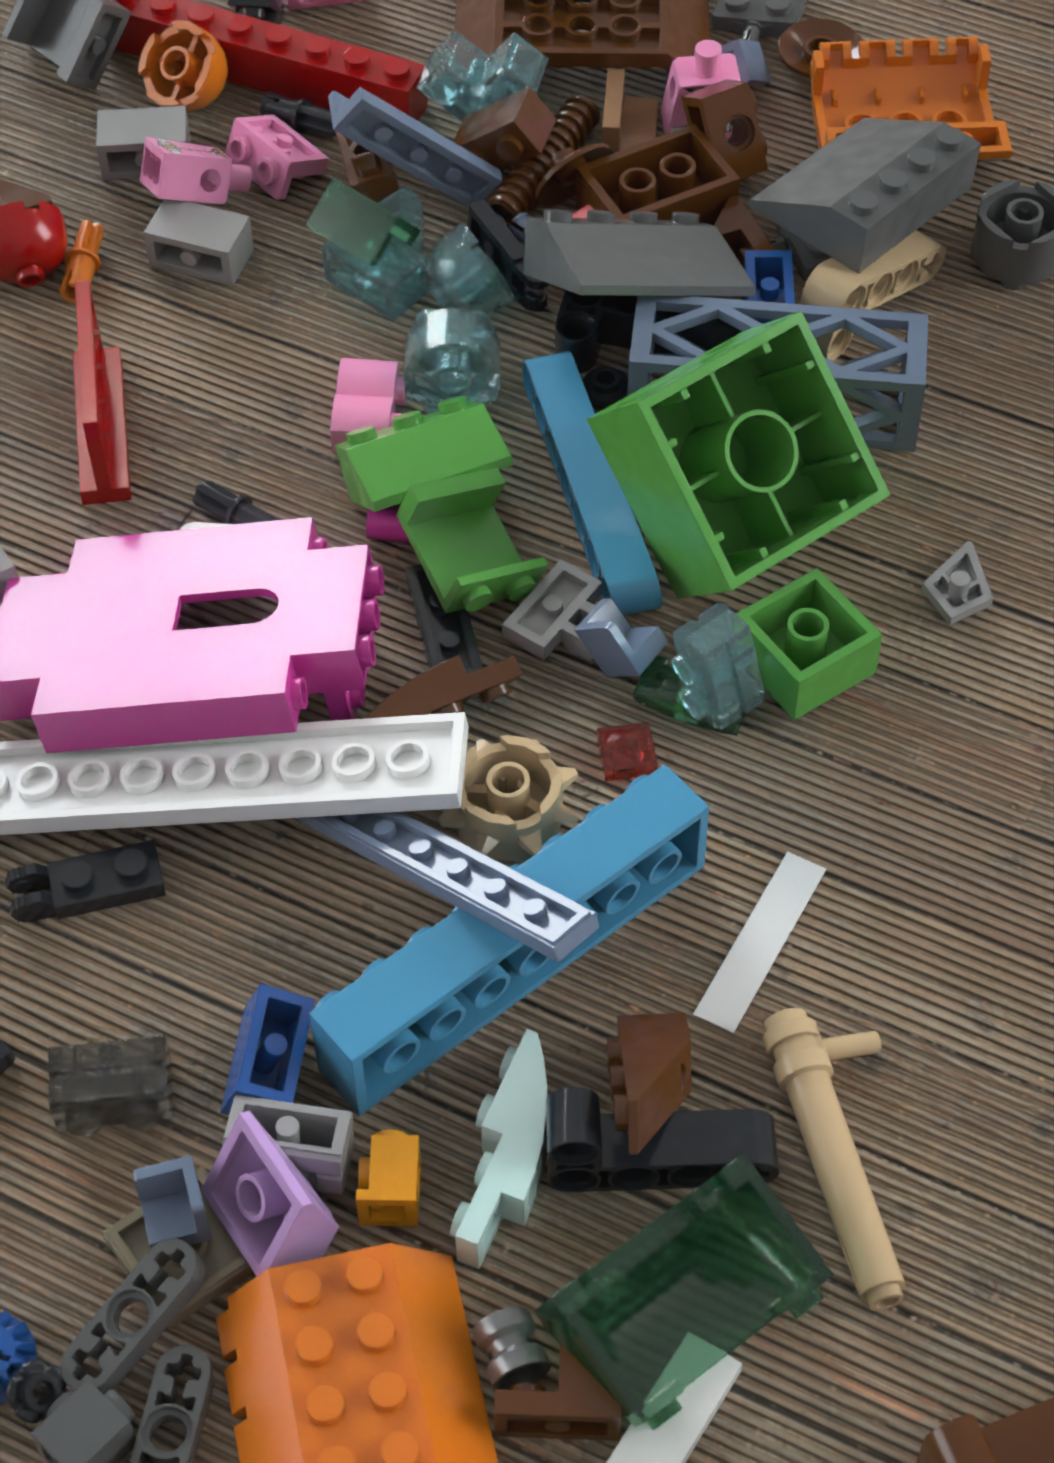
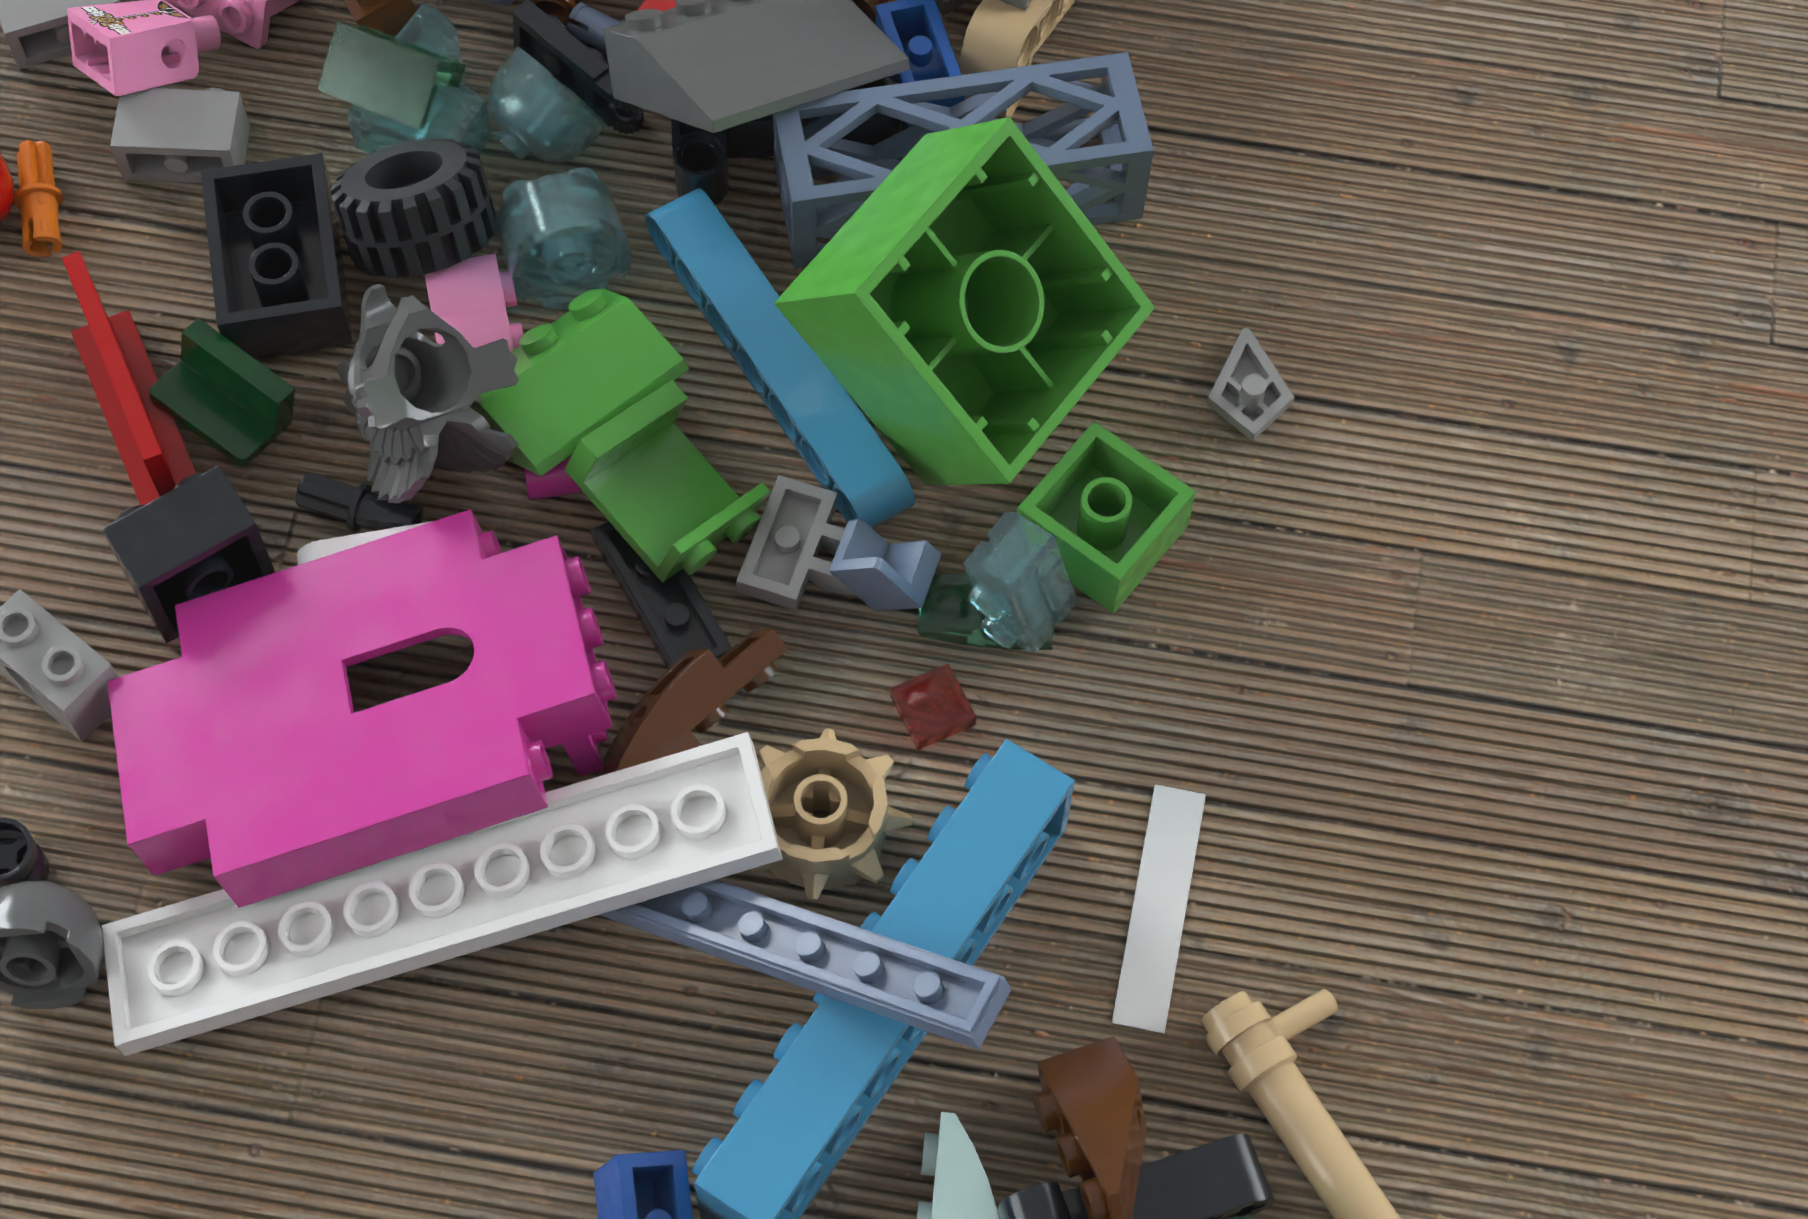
camera: 20 degrees left, 10 degrees up
black hinge [5,840,166,923] -> none
black plate [582,367,628,411] -> none
none -> black brick [102,465,275,644]
none -> dark green panel [149,318,295,466]
none -> black brick [201,153,353,360]
none -> black tyre [331,139,499,278]
none -> dark grey piece [336,284,519,503]

